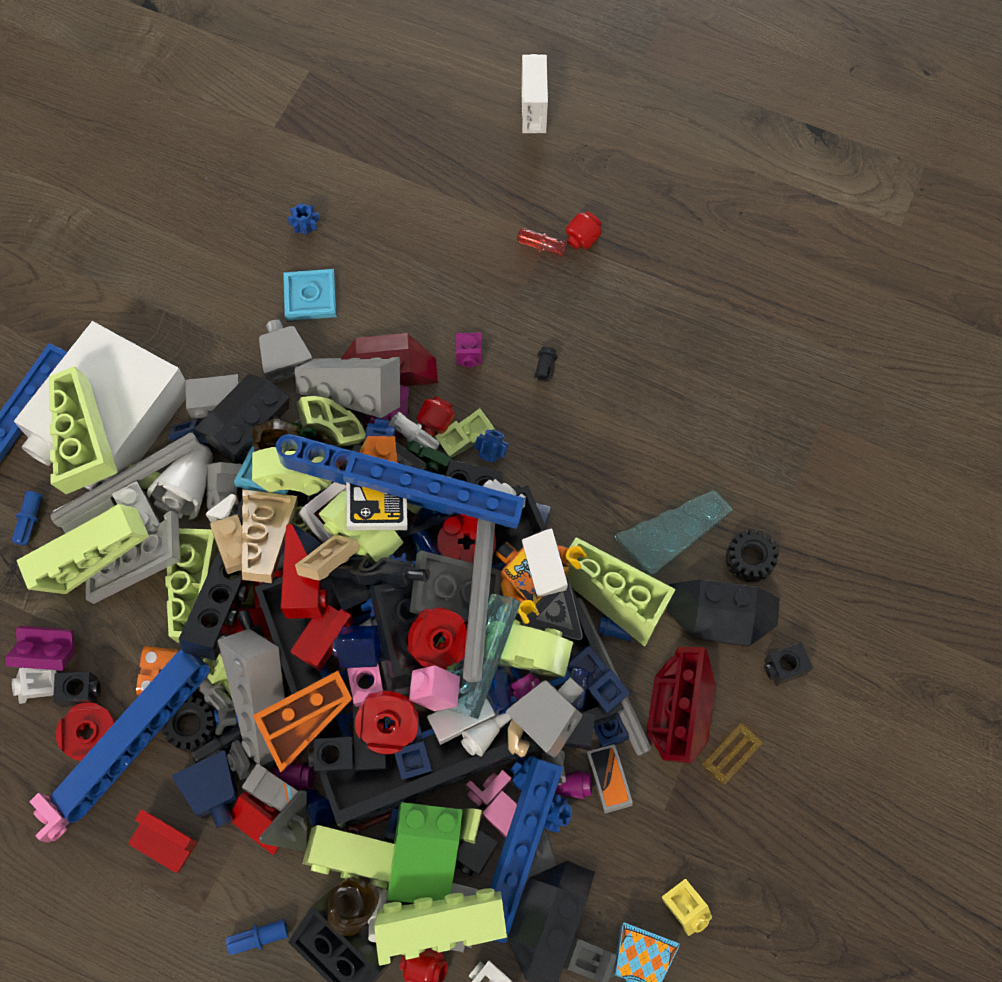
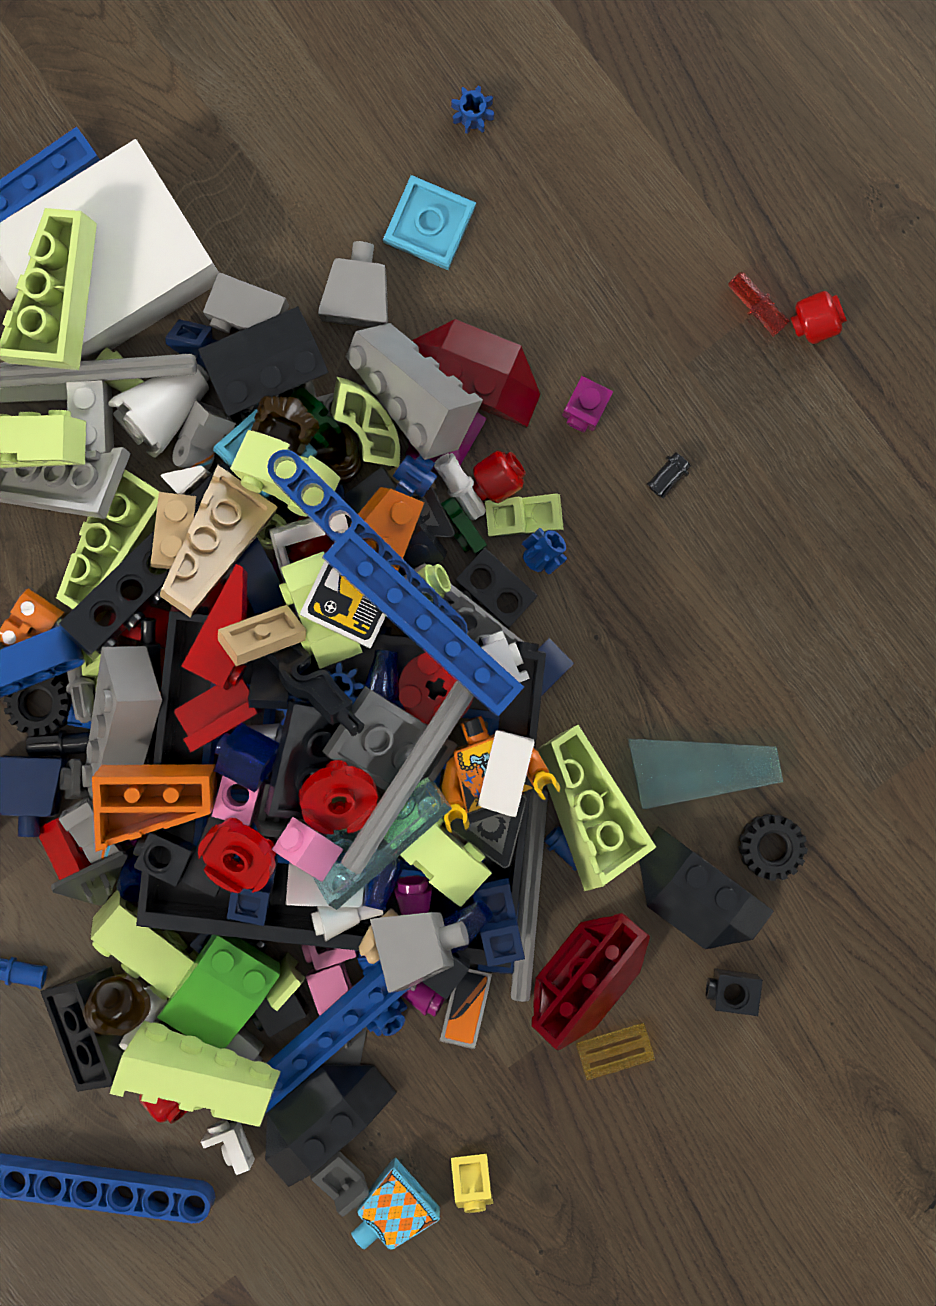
camera: 30 degrees right, 20 degrees up
dark grey hand [215,707,236,735] -> none
white window [522,54,548,133] -> none

